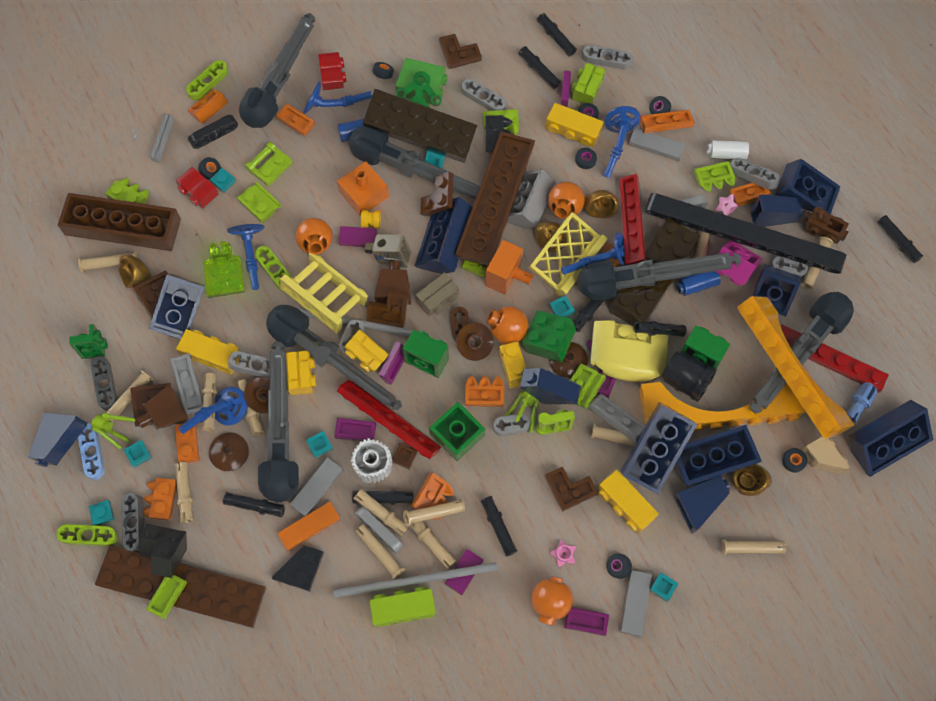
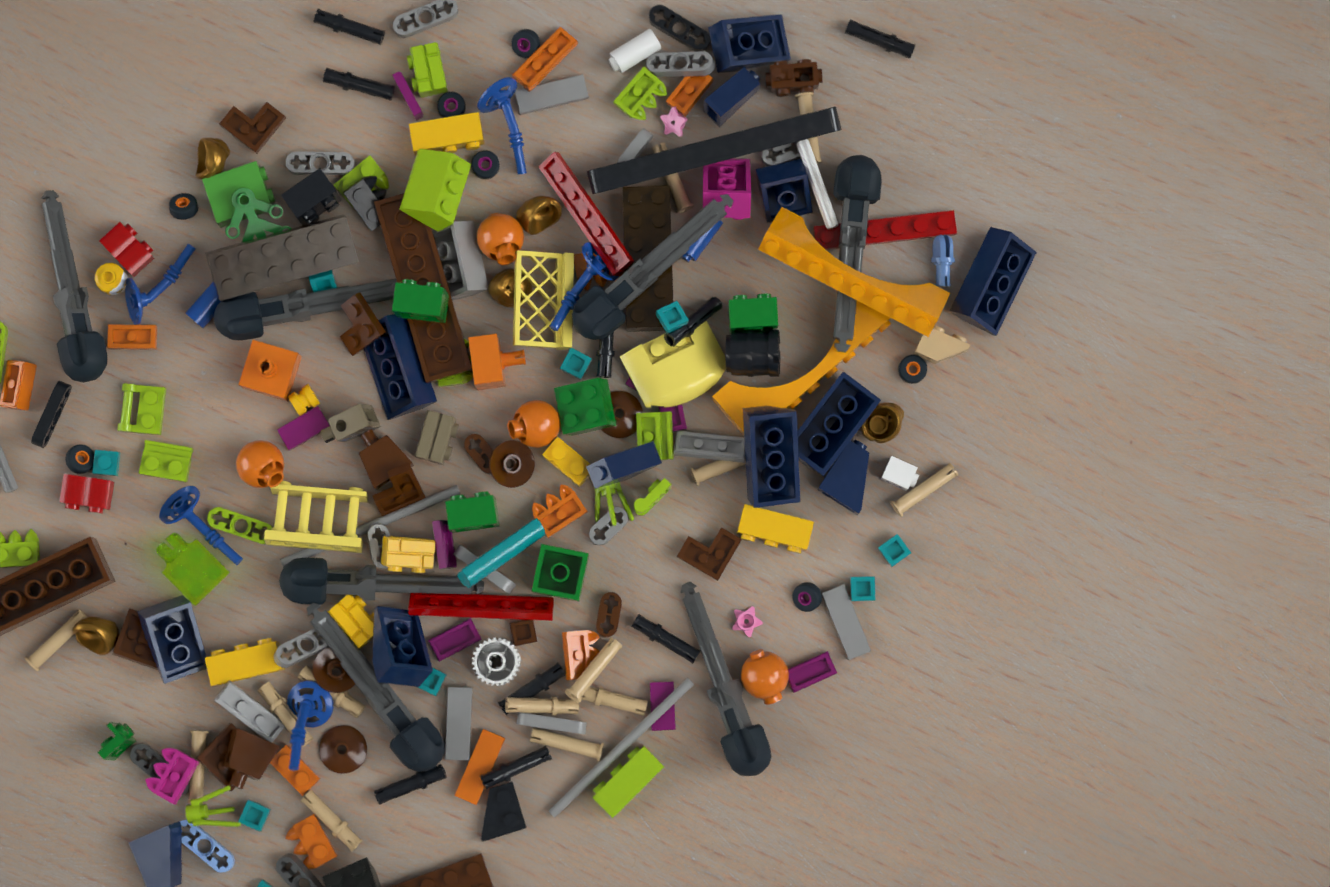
camera: 35 degrees left, 15 degrees up
none -> yellow head [95,263,128,295]
none -> dark pink plate [145,748,199,805]
none -> pearl gold hair [196,137,230,179]
none -> black brick [281,168,342,226]
none -> dark blue slope [373,606,433,687]
none -> green brick [392,279,449,323]
none -> lime slope [399,149,471,232]
none -> light grey beam [453,545,516,594]
none -> teal brick [457,519,545,588]
none -> black pin [480,745,552,789]
none -> reddish brown beam [596,592,622,637]
none -> black beam [649,5,710,52]
none -> teal plate [656,301,689,334]
none -> piece [681,582,772,776]
none -> white axle [796,139,838,229]
none -> teal plate [878,534,911,567]
none -> white brick [880,456,919,491]

